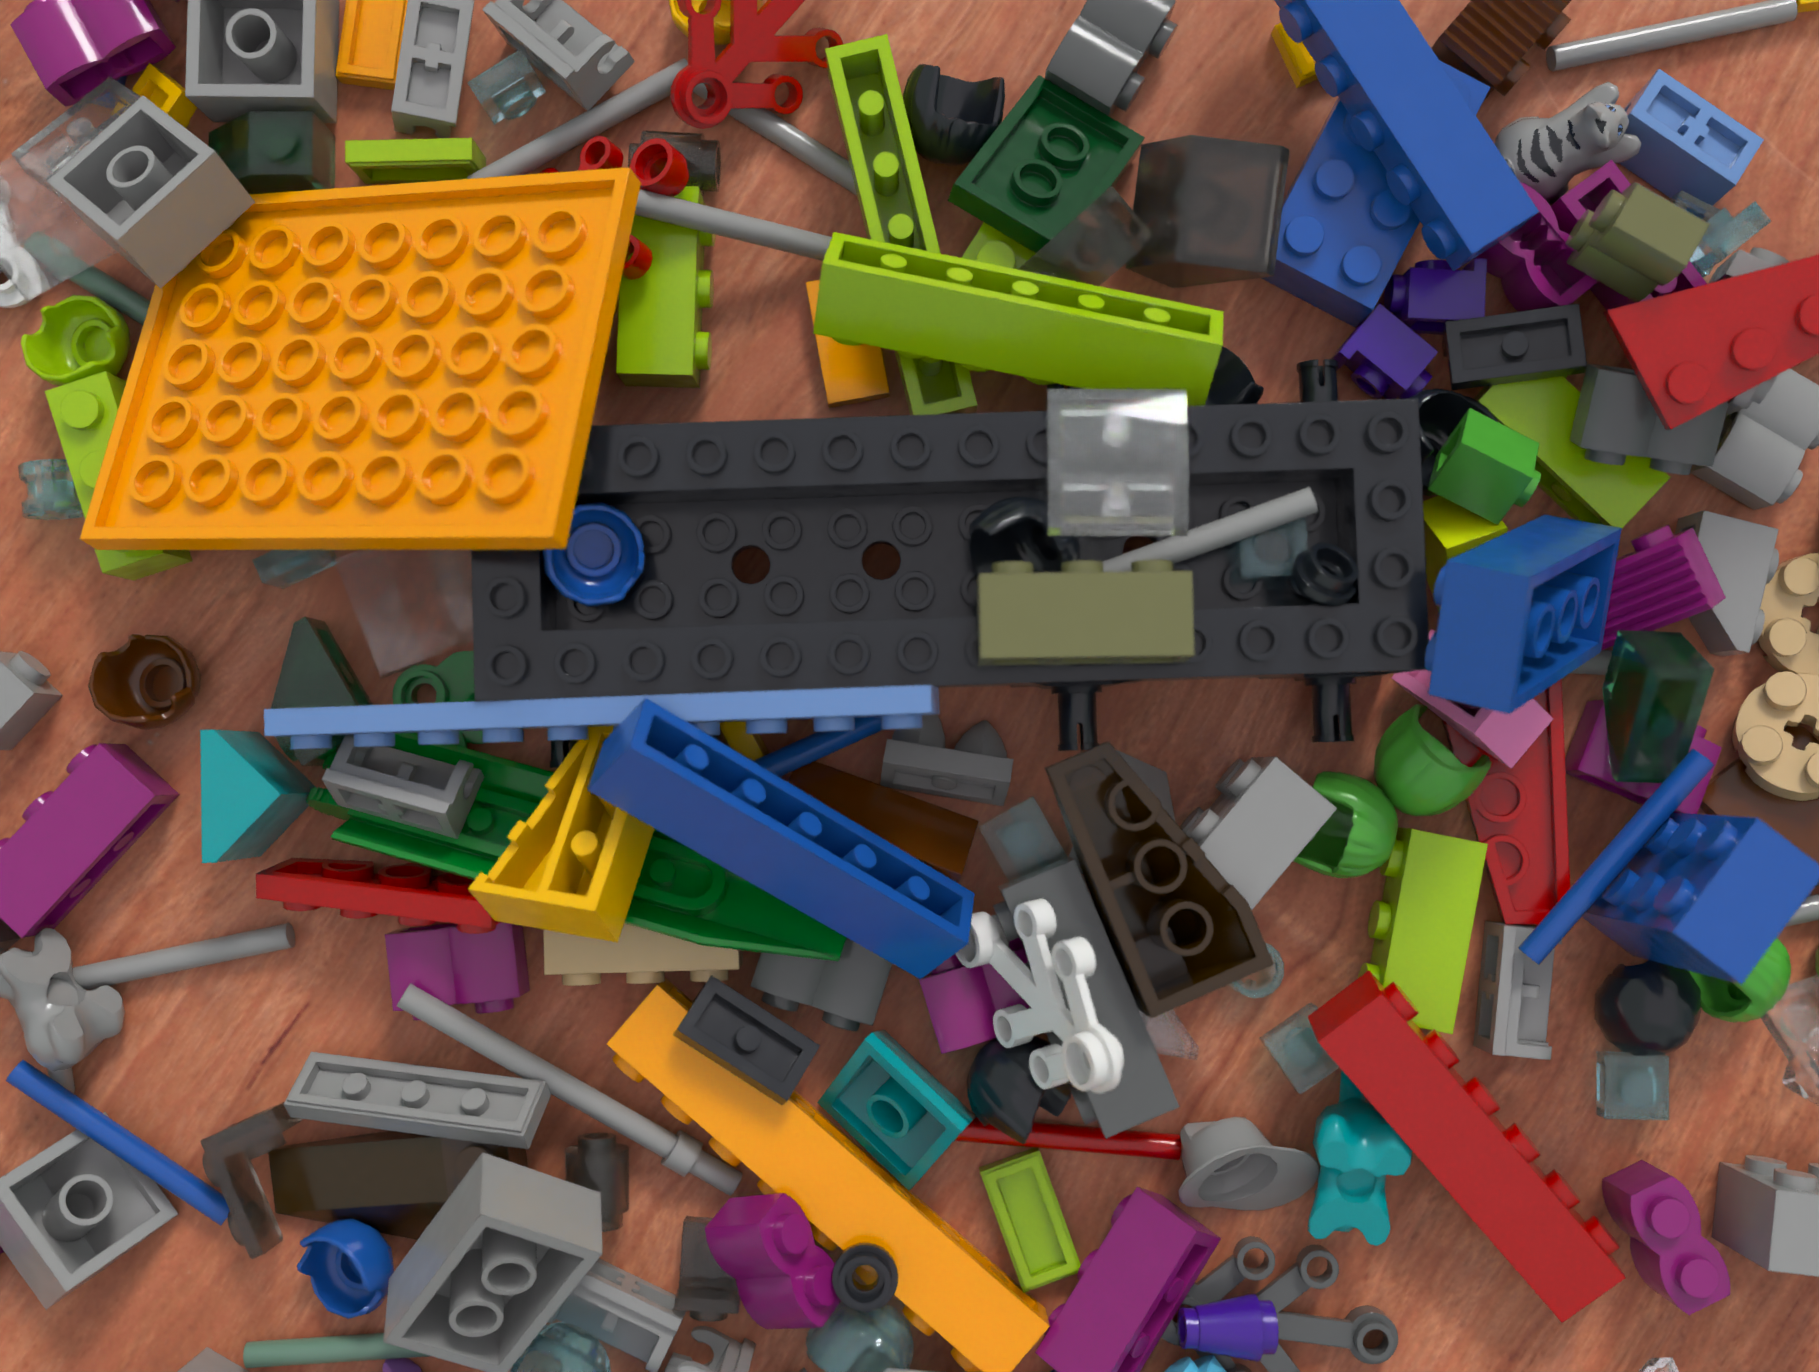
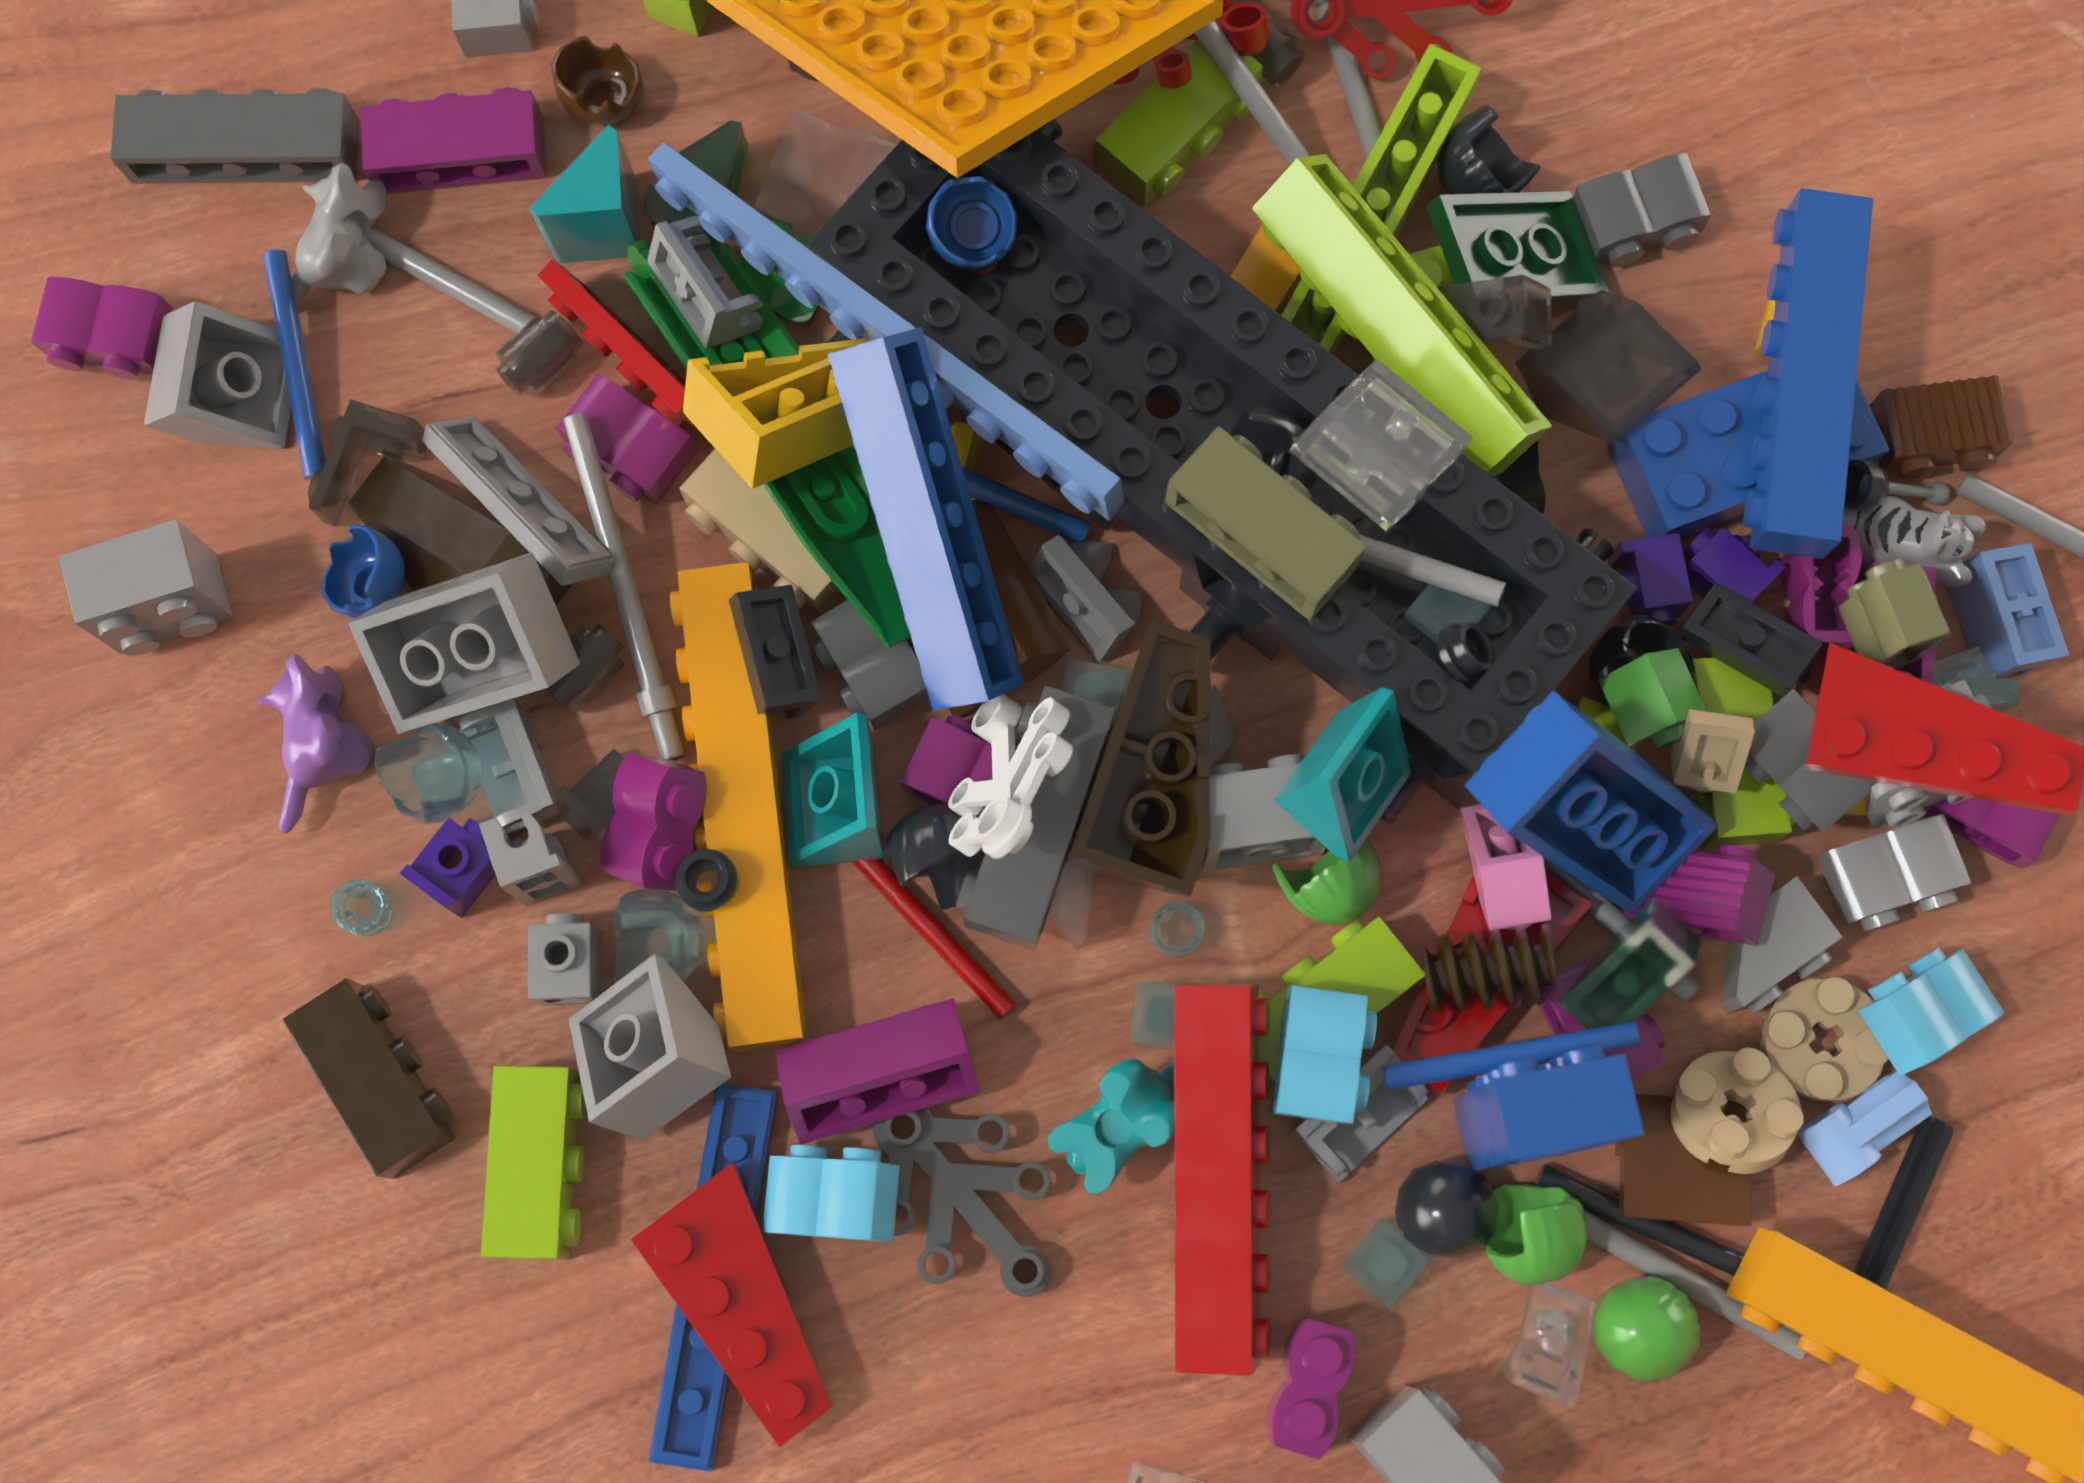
camera: 45 degrees right, 10 degrees down
sand green bar [243,1333,429,1368] -> none
clear light blue plate [252,550,340,589] -> none
lime tile [979,1148,1081,1293] -> none
dark purple cone [1177,1294,1279,1362] -> none
light grey piece [1178,1117,1319,1210] -> none
bright green hair [1374,704,1492,816] -> none
none -> clear smoke brick [495,310,583,396]
none -> medium azure brick [1272,985,1377,1125]
none -> teal slope [1274,687,1411,863]
none -> dark brown piece [1423,924,1558,1014]
none -> tan bracket [1670,709,1755,794]
none -> black hinge [1844,460,1950,509]

